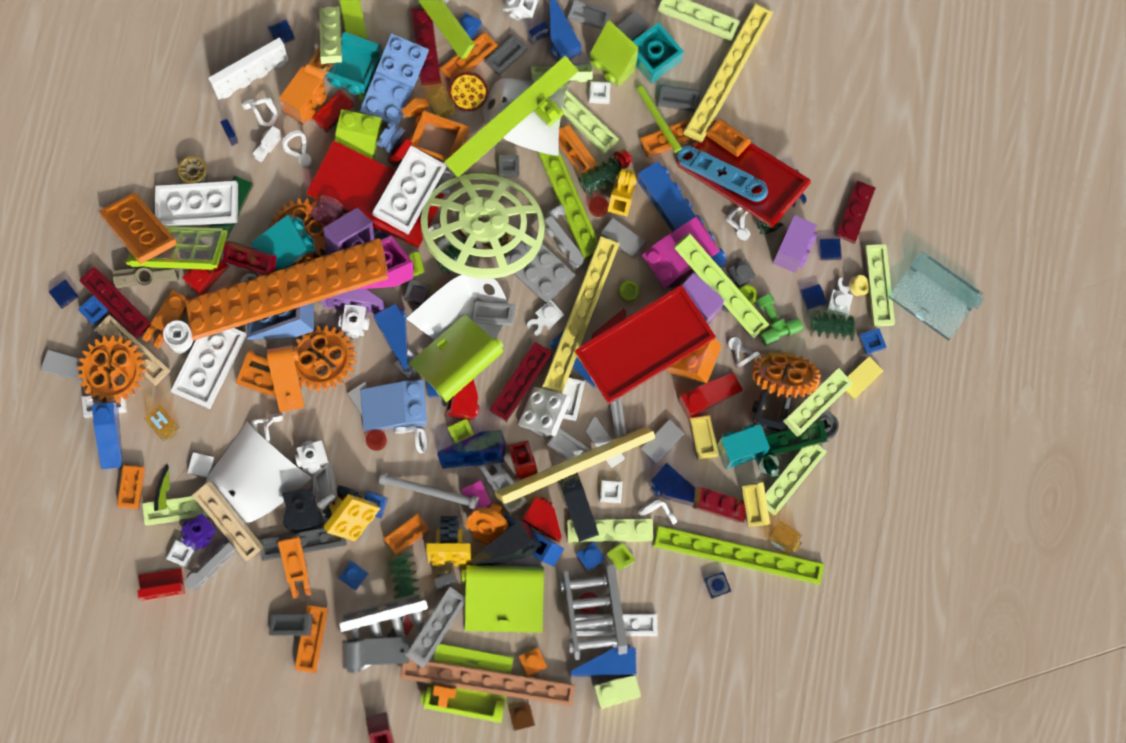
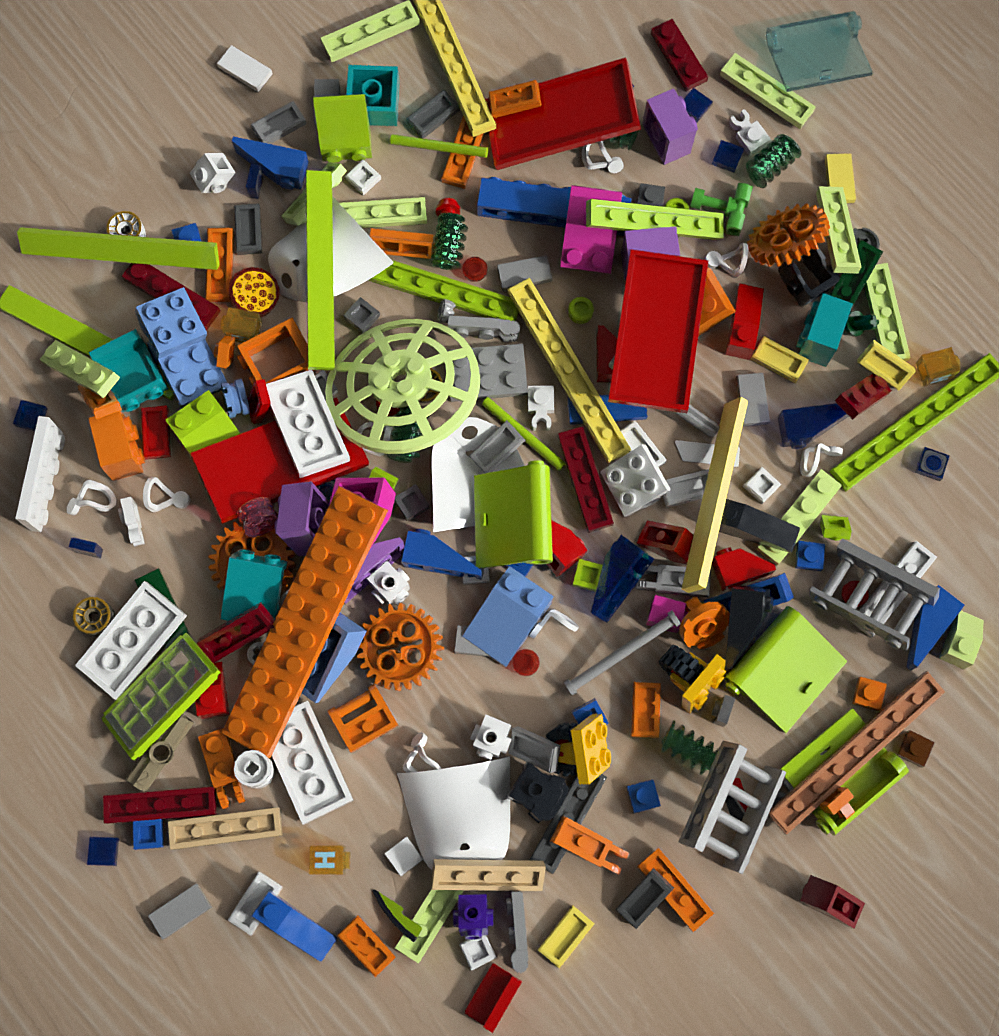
camera: 45 degrees left, 0 degrees up
orange gear [77,335,147,403] -> none
orange plate [99,192,177,264] -> none
orange door [267,345,305,412] -> none
dark grey door [342,636,409,673] -> none
light grey plate [405,587,466,668] -> none
lime tile [534,98,564,127] -> none
yellow brick [608,169,637,216] -> none
dark azure piece [678,146,768,202] -> none
light yellow tile [849,275,869,296] -> none
blue plate [859,328,886,355] -> none
none -> lime bar [482,397,566,471]
none -> light yellow tile [537,905,594,968]

